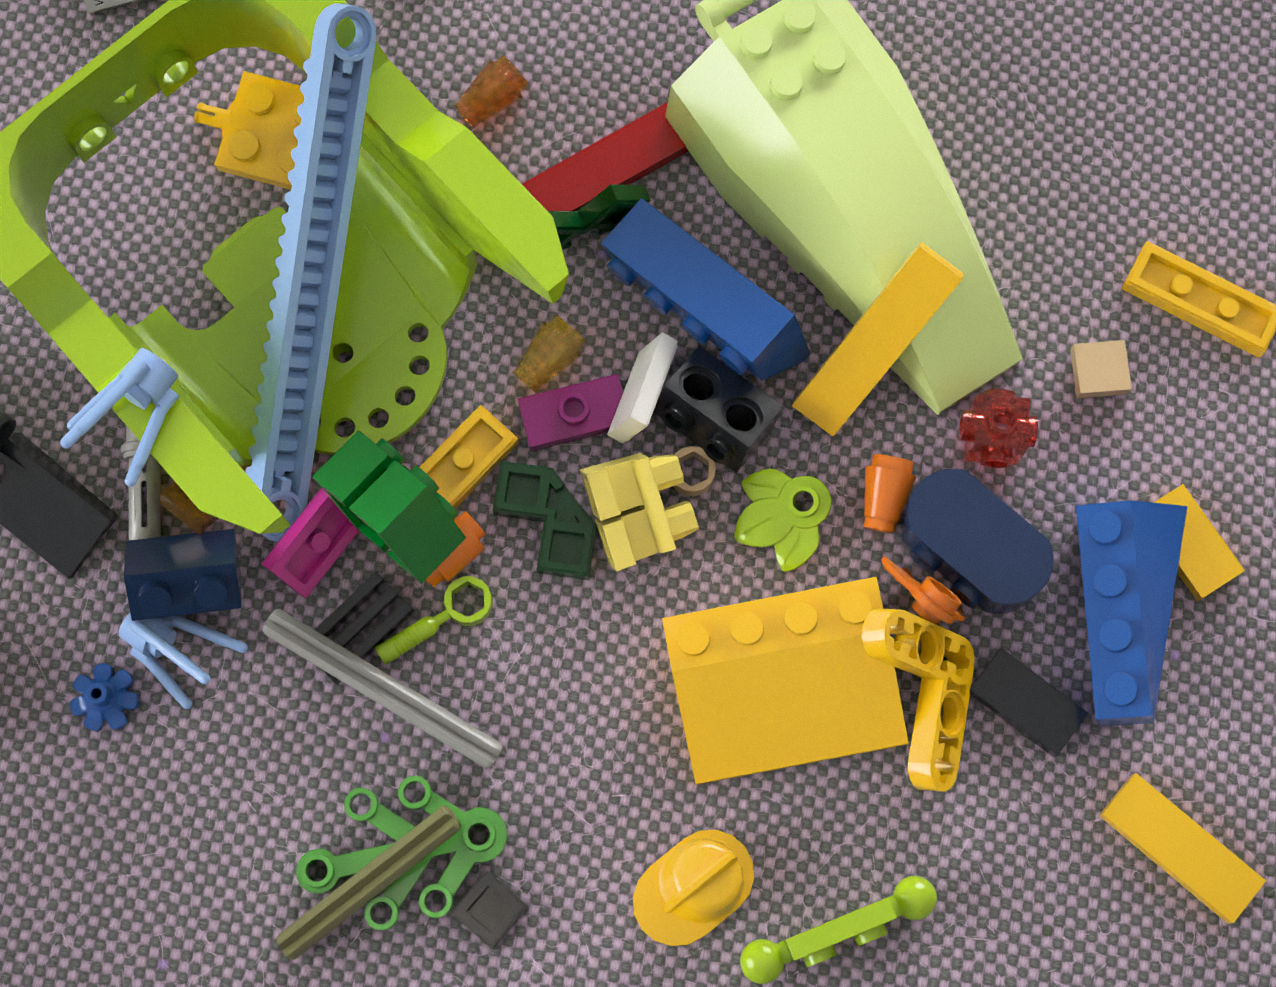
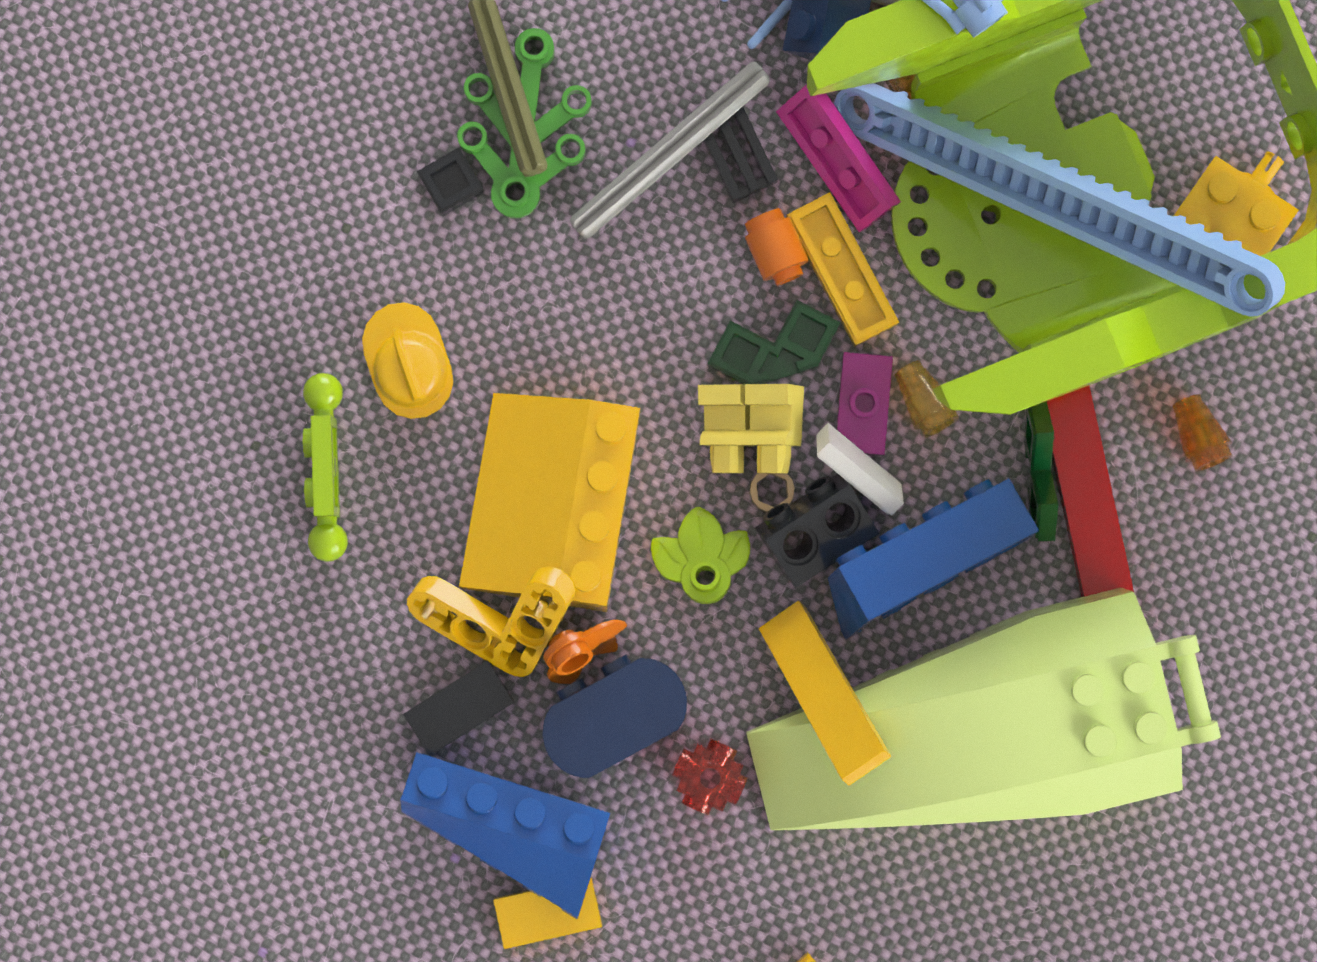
camera: 110 degrees right, 10 degrees up
green piece [312,430,466,584] -> none
lime piece [375,576,493,665] -> none
orange cone [863,454,917,534] -> none
tan tile [1070,340,1132,398] -> none
yellow tile [1098,773,1266,924] -> none

